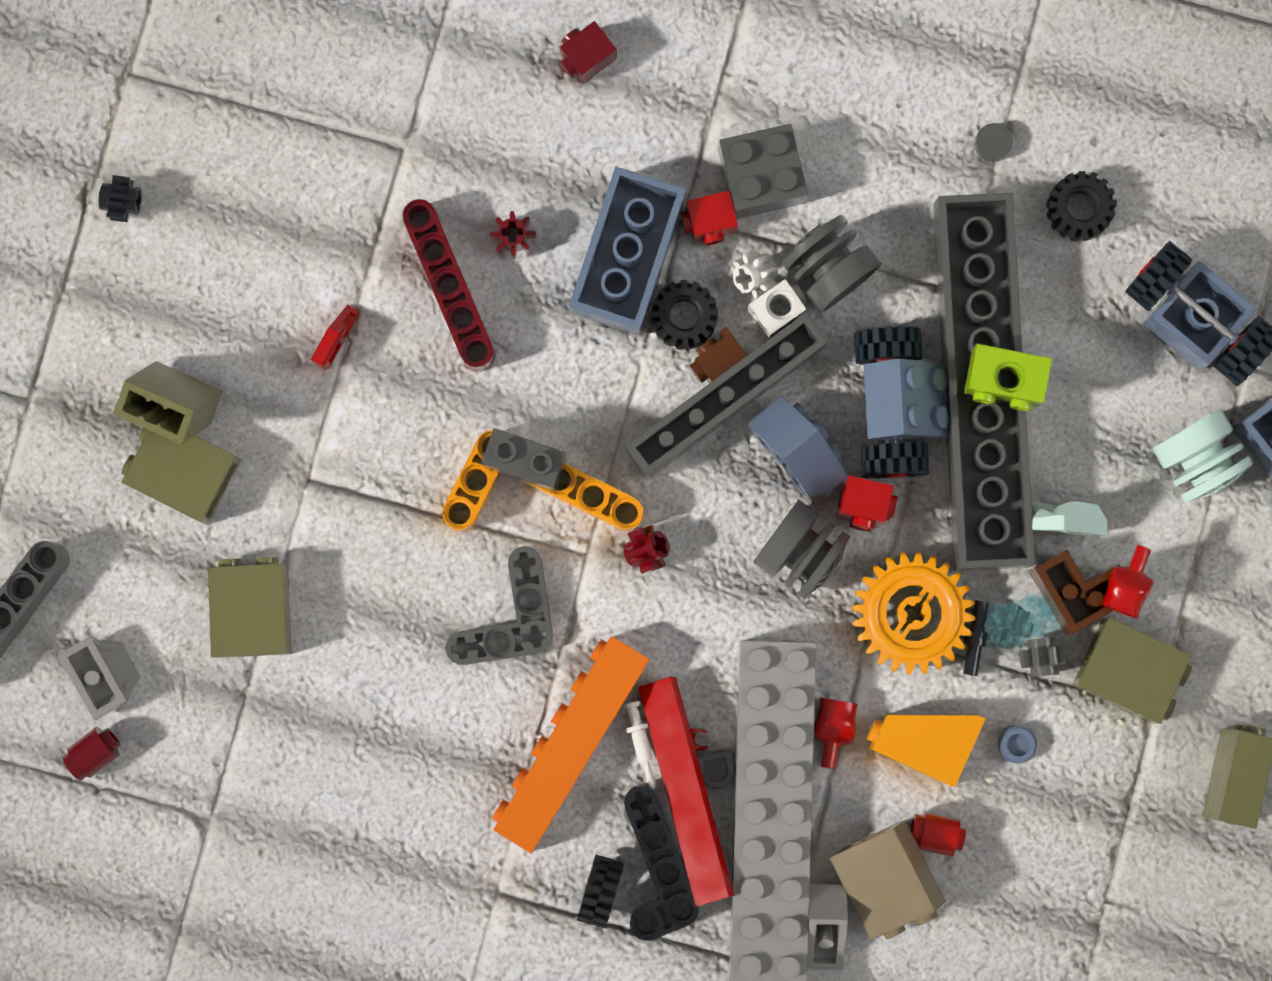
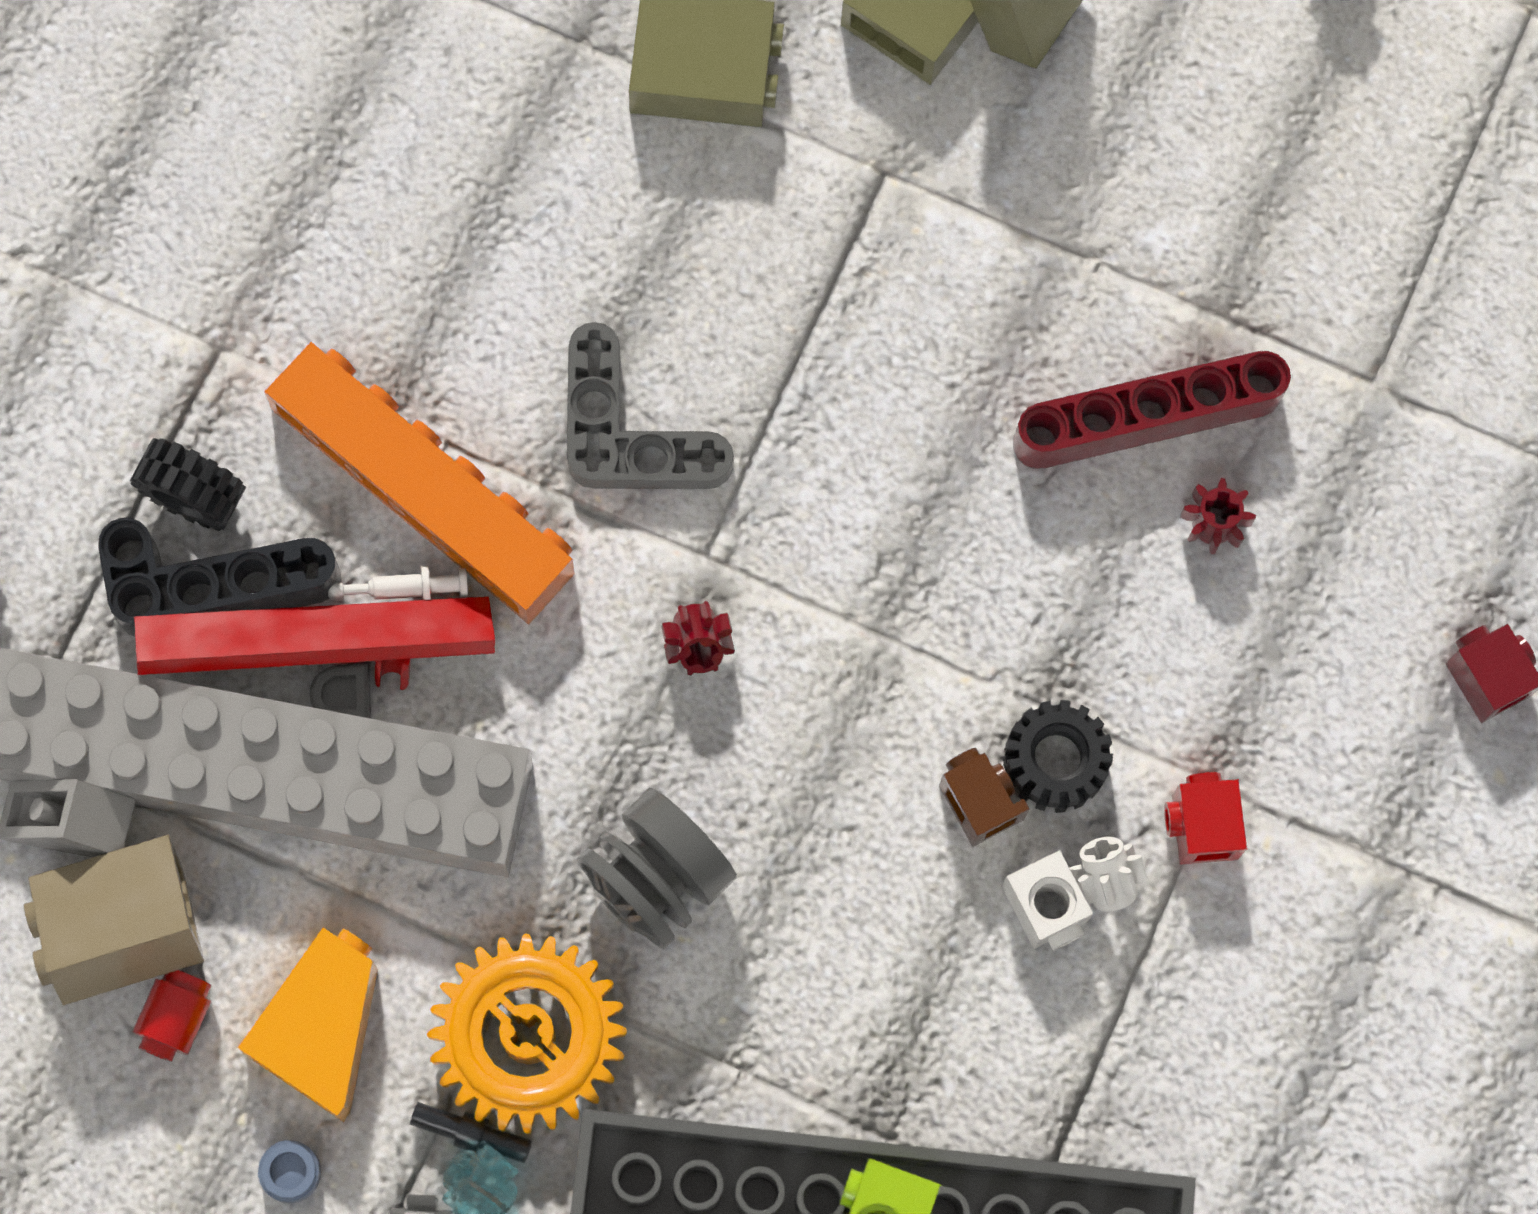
camera: 90 degrees right, 10 degrees down
red tile [310,305,360,371] -> none
light orange beam [442,430,644,532] -> none
dark grey brick [481,428,567,492] -> none
sand blue brick [569,166,686,336] -> none
dark grey brick [625,312,828,480] -> none
dark grey brick [718,123,808,219] -> none
sand blue brick [747,396,848,505] -> none
dark grey wheel [782,215,882,313] -> none
red piece [814,698,858,769] -> none
red brick [835,475,898,532] -> none
brick [854,326,950,479] -> none

